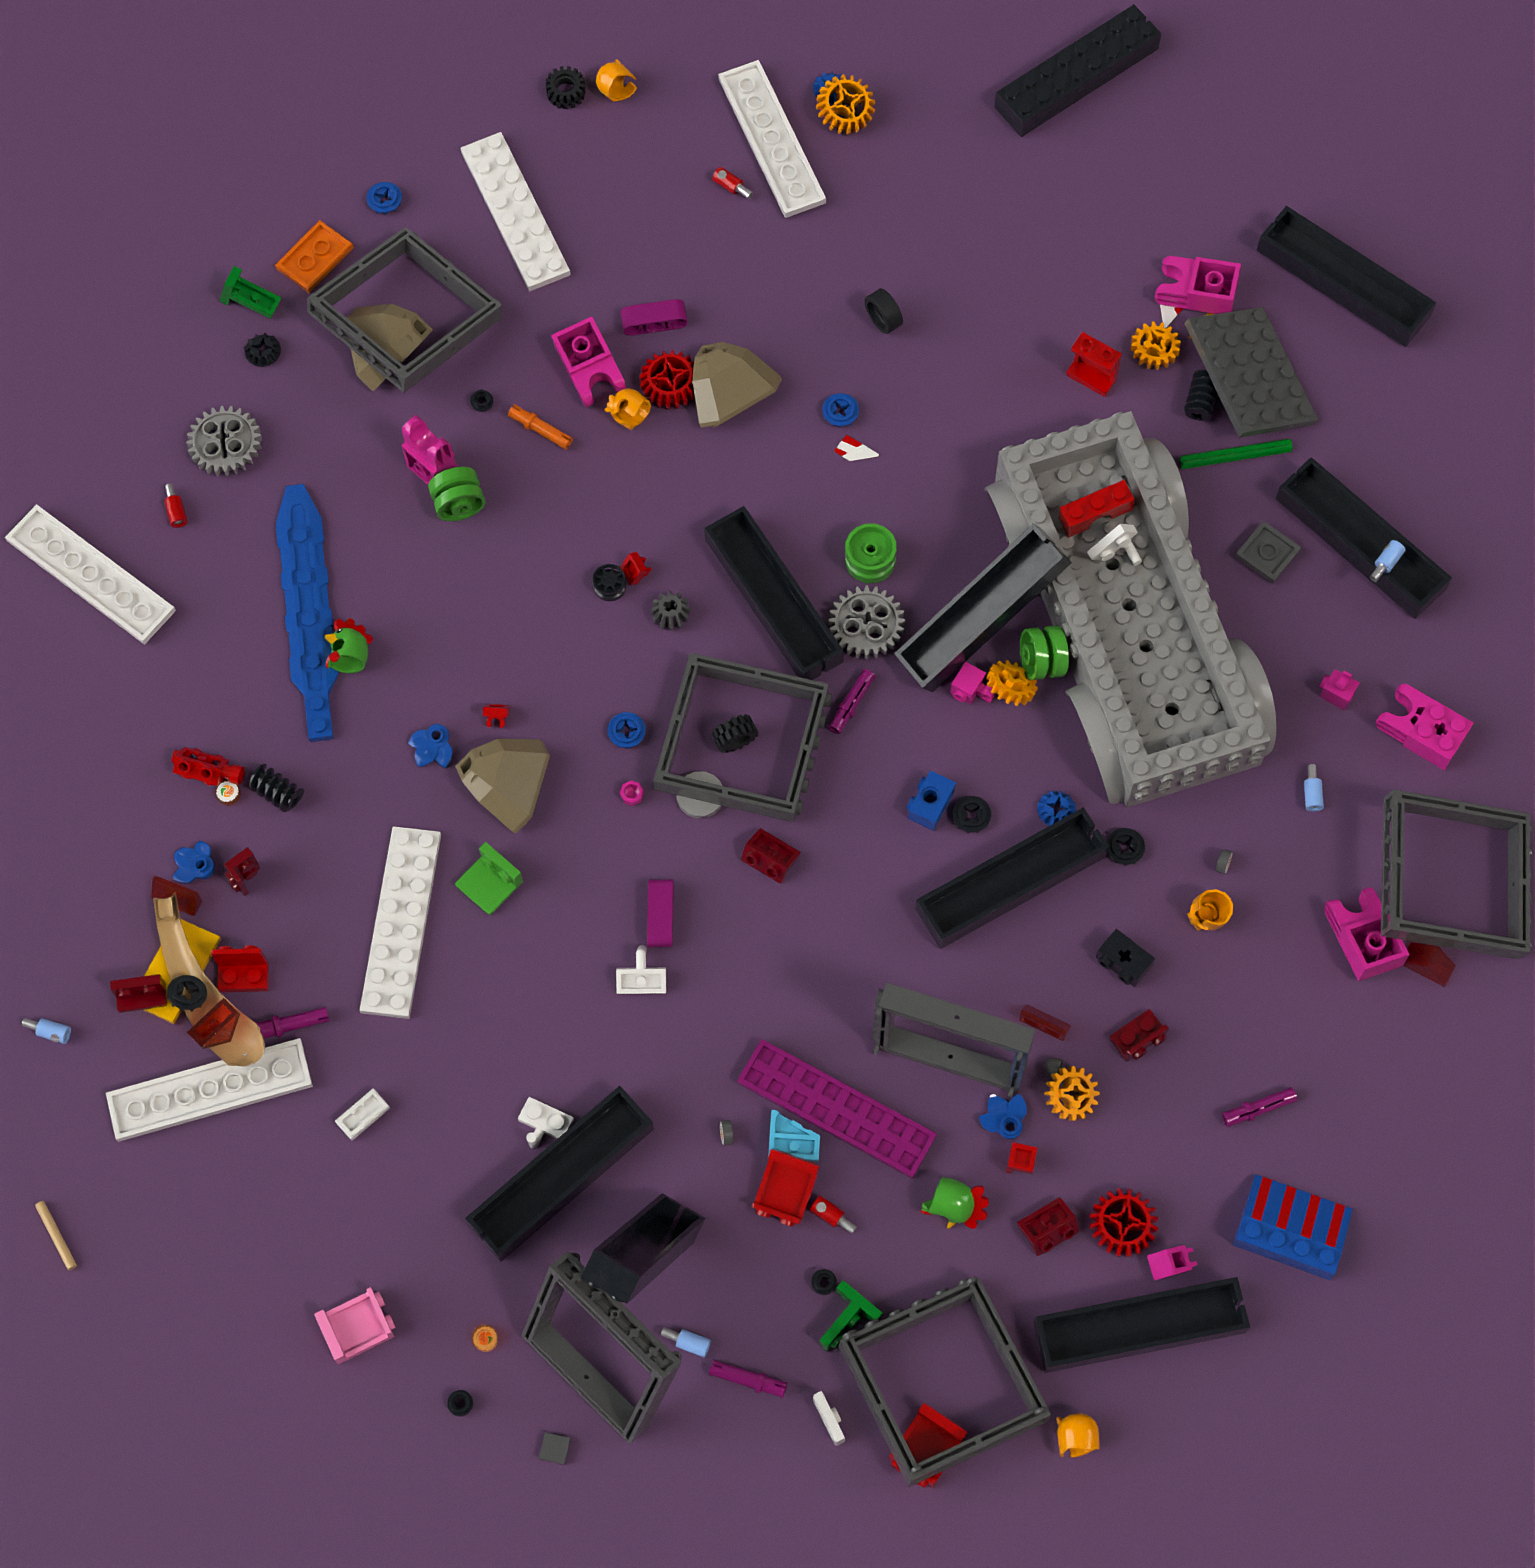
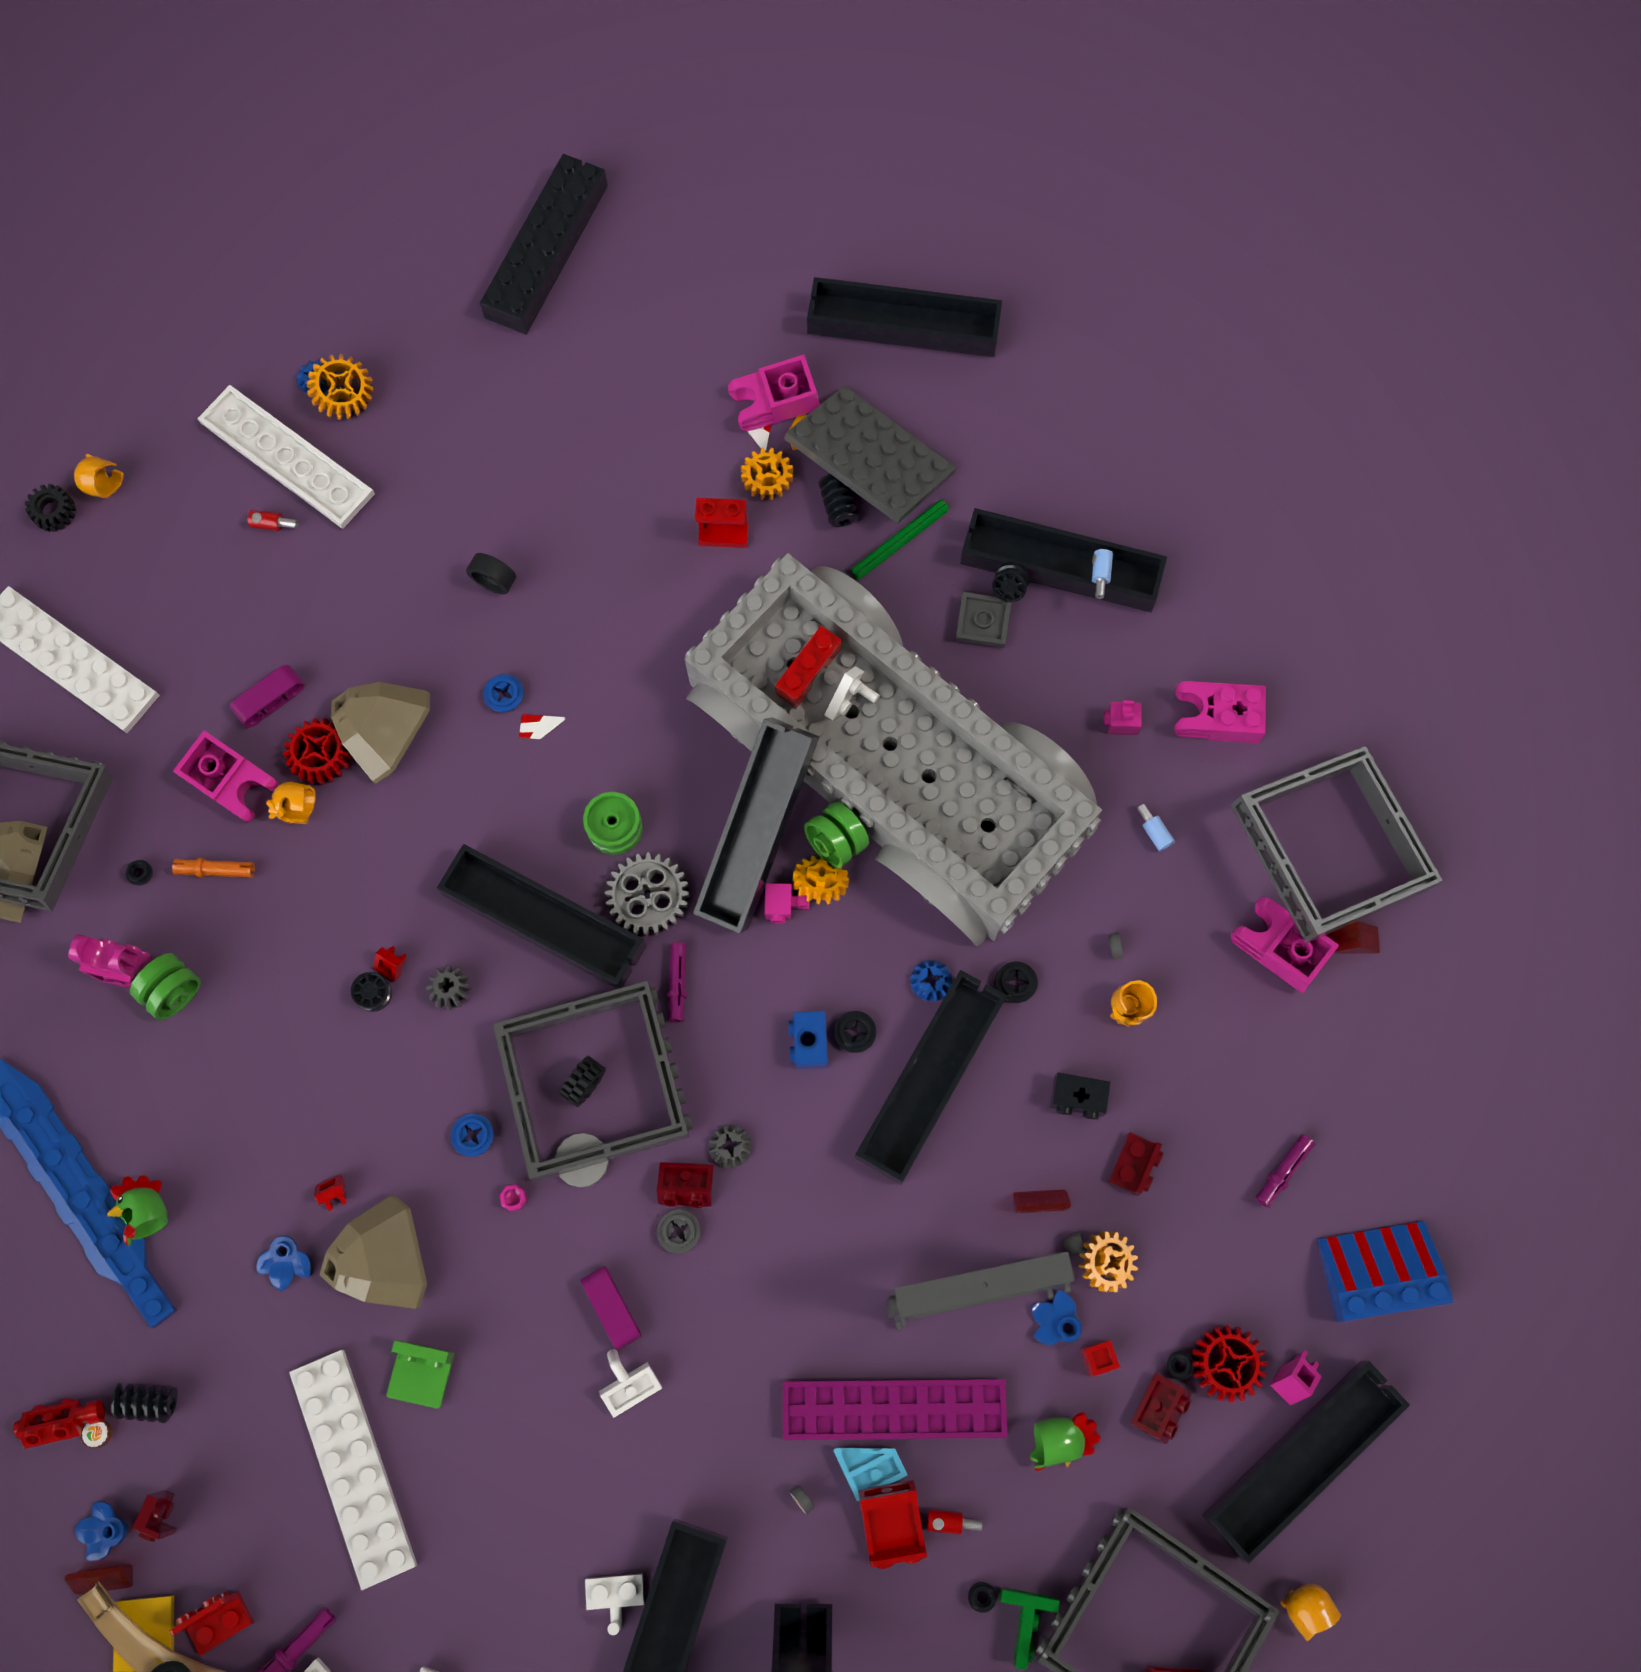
camera: 30 degrees left, 5 degrees up
none -> dark grey gear [657,1209,701,1254]
none -> dark grey gear [709,1125,752,1168]
none -> black wheel [992,562,1030,602]
none -> black plate [1167,1351,1195,1380]

